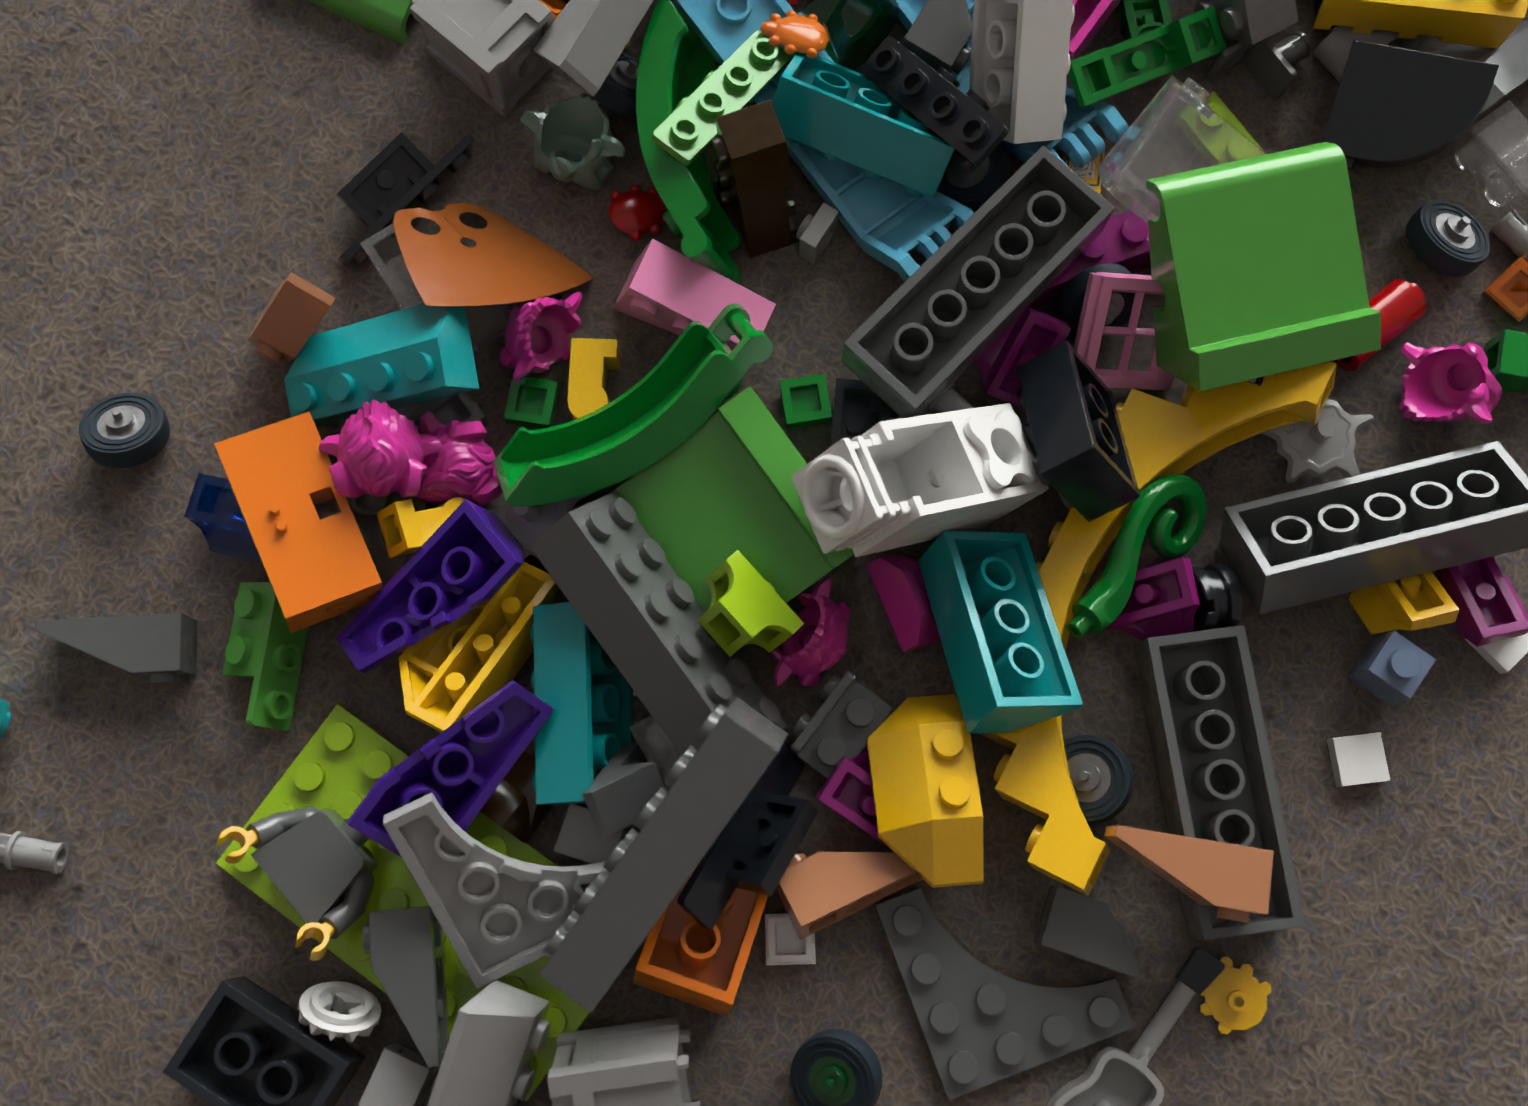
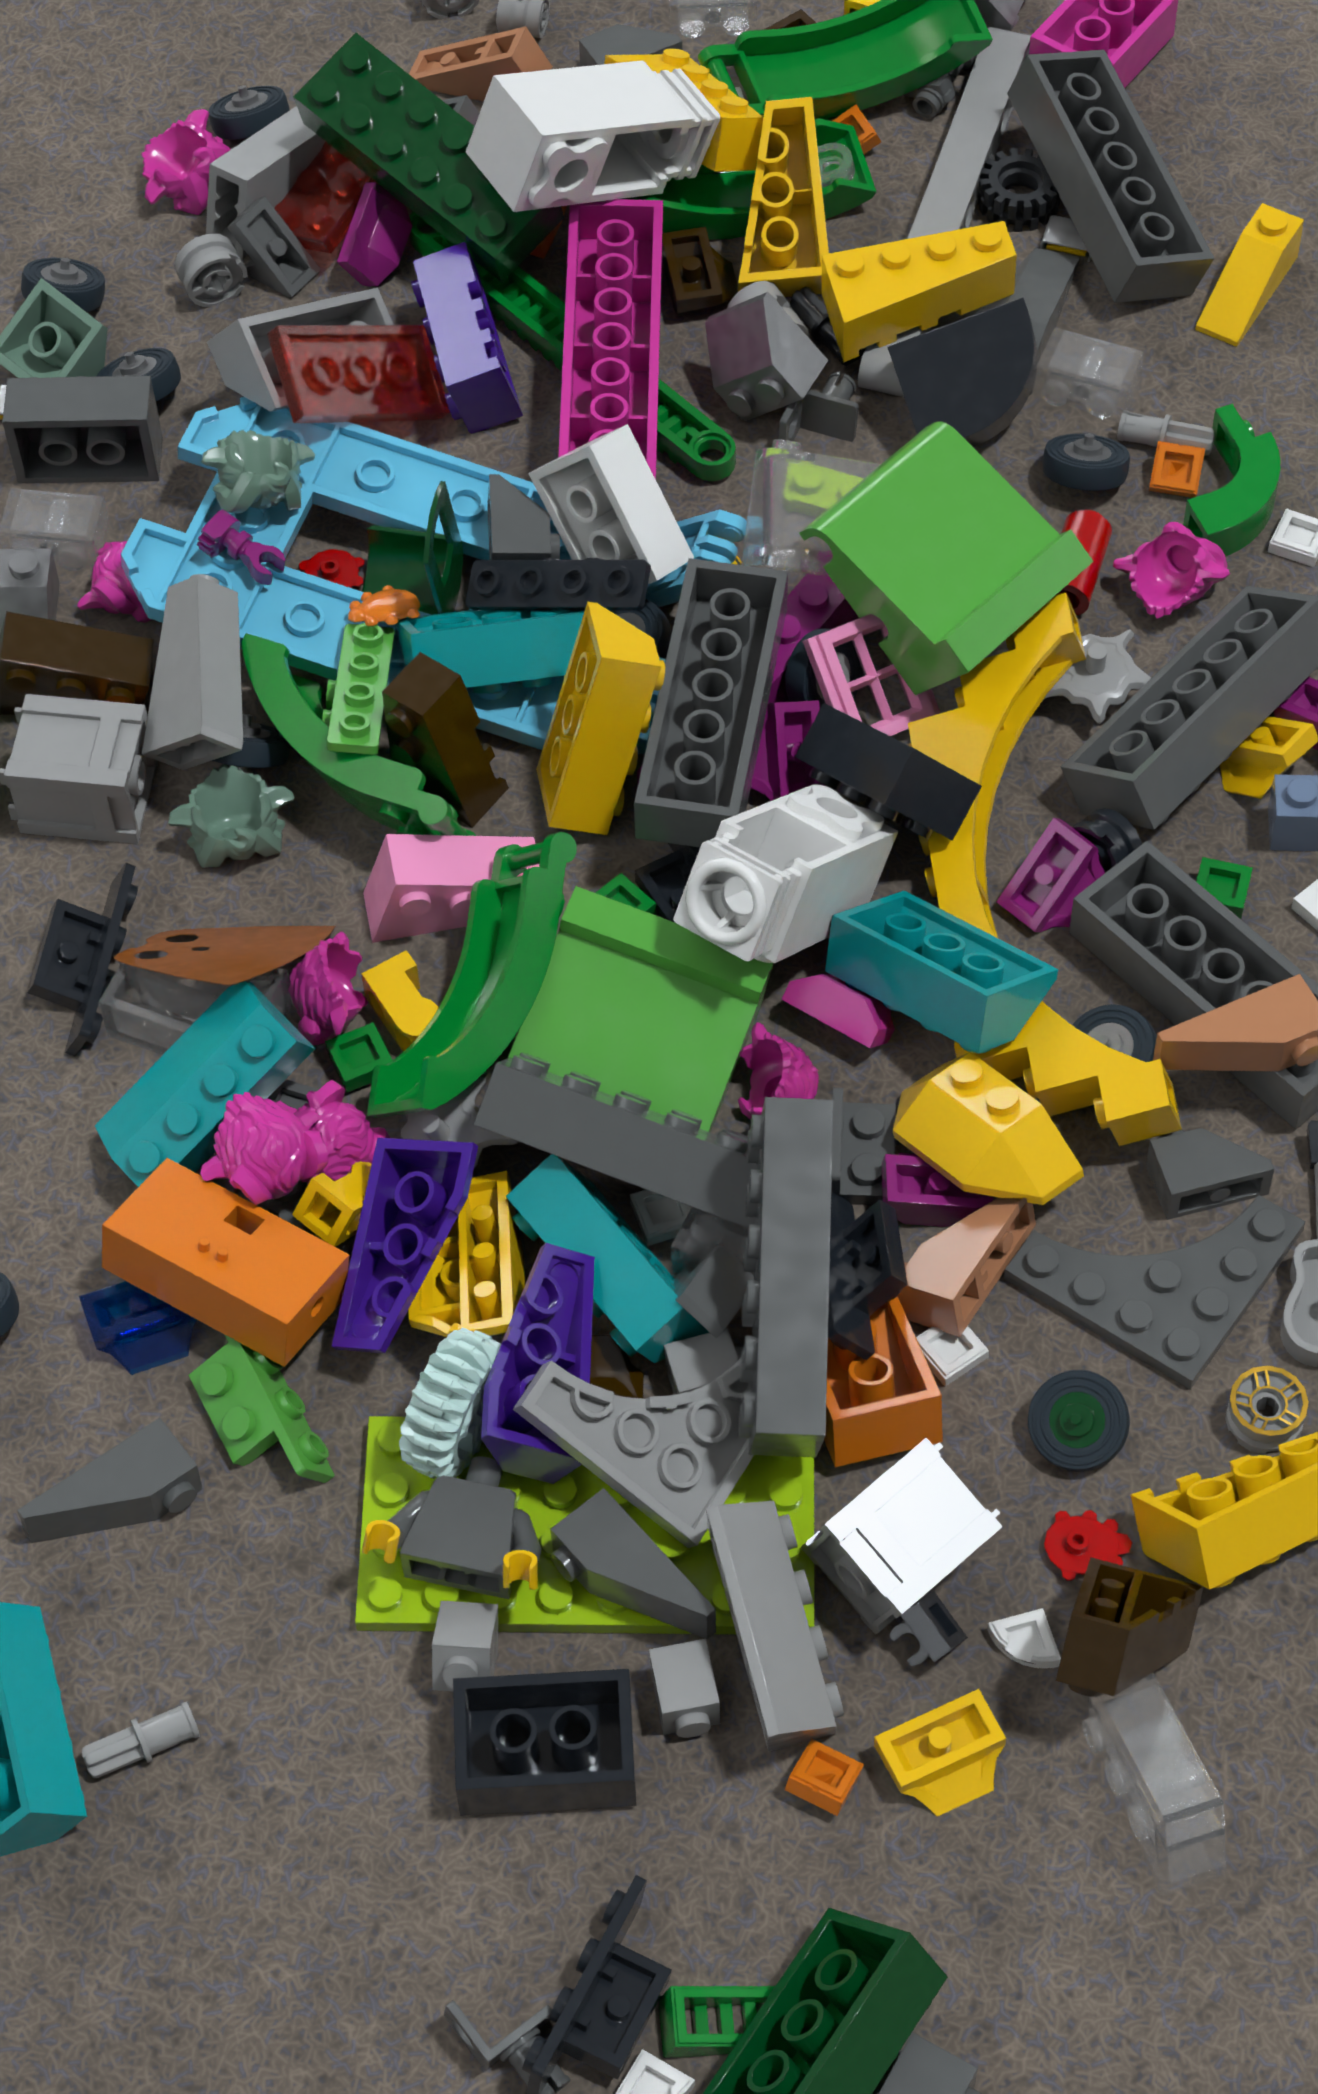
camera: 35 degrees left, 20 degrees down
nougat slope [247,273,335,365] -> none
white gear [297,981,381,1042] -> none
red piece [608,184,668,241] -> none
lime brick [697,550,804,656] -> none
light grey plate [796,203,839,264] -> none
green plant [1067,474,1206,639] -> none
green slope [1069,6,1227,108] -> none
none -> light aqua gear [399,1327,501,1479]
none -> light grey brick [432,1601,498,1692]
none -> yellow slope [536,601,665,835]
none -> green plate [1196,857,1253,919]

